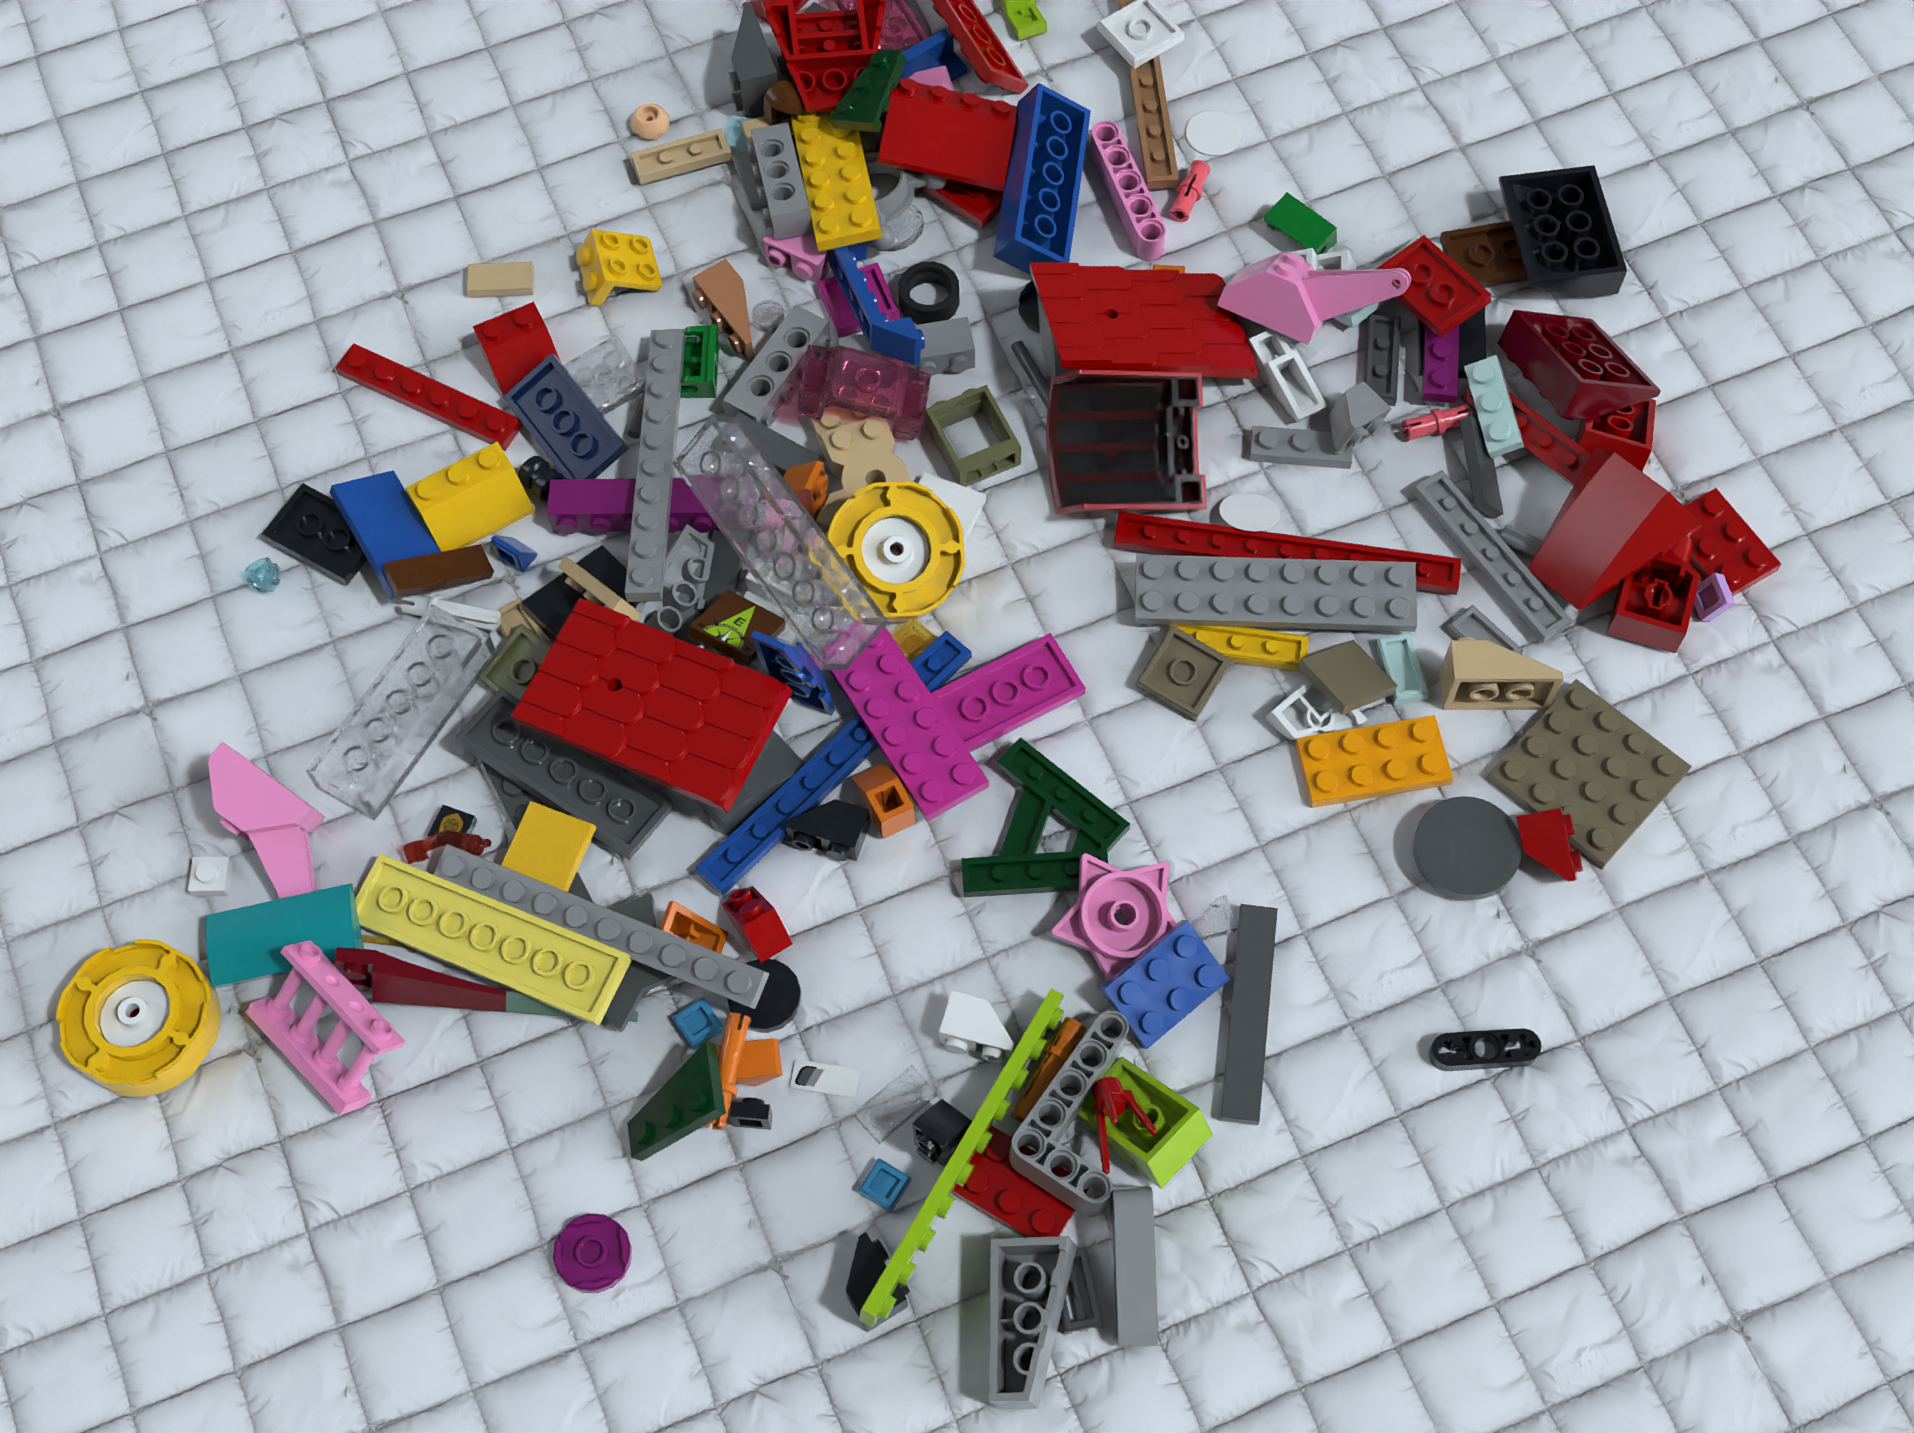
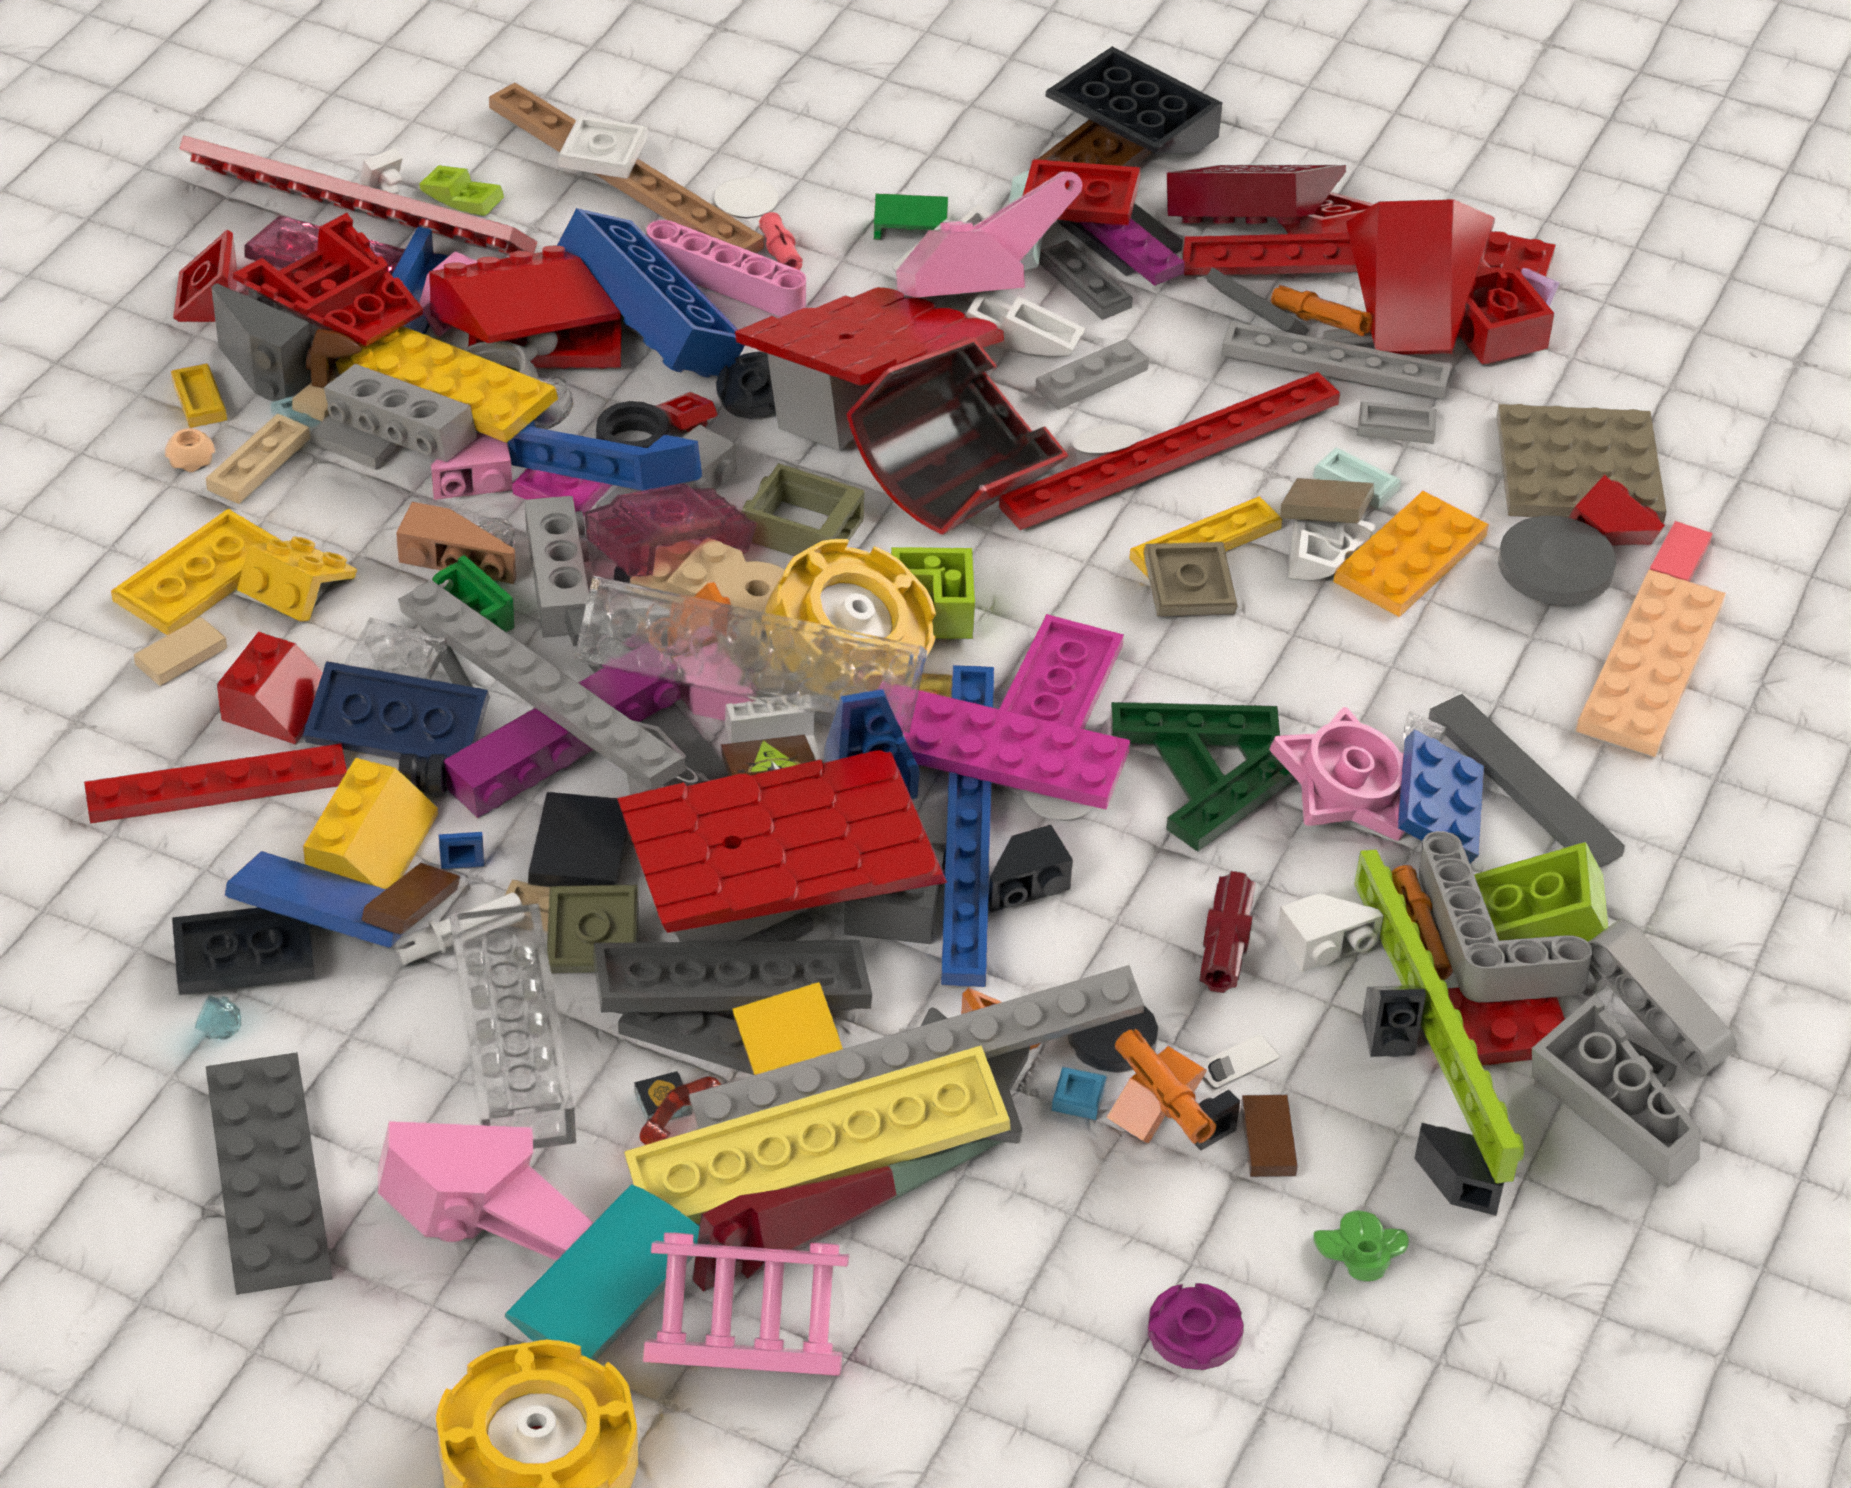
camera: 45 degrees left, 20 degrees down
white plate [188,857,233,896] -> none
tan plate [558,556,642,621] -> none
dark green wing [627,1041,726,1161] -> none
red slope [721,886,793,963] -> none
dark green wing [828,49,907,132] -> none
orange slope [851,763,915,839] -> none
clear plate [854,1064,937,1145] -> none
dark azure tile [858,1158,912,1213] -> none
dark grey bar [1011,341,1065,424] -> none
red plant [1092,1076,1157,1174] -> none
light grey plate [1135,554,1417,632] -> none
light grey slope [1329,381,1392,451] -> none
coral pin [1402,403,1473,441] -> none
black beam [1429,1028,1542,1071] -> none
tan slope [1439,637,1564,710] -> none
light aqua plate [1464,355,1524,458] -> none
none -> yellow tile [111,508,282,635]
none -> yellow tile [171,363,227,428]
none -> dark grey plate [205,1052,332,1295]
none -> red plate [656,391,718,432]
none -> lime brick [891,547,975,639]
none -> dark red piece [1199,871,1256,993]
none -> reddish brown tile [1241,1095,1298,1177]
none -> orange pin [1271,285,1372,336]
none -> bright green plate [1313,1210,1409,1281]
none -> light nougat plate [1576,570,1726,757]
none -> coral tile [1650,521,1713,582]

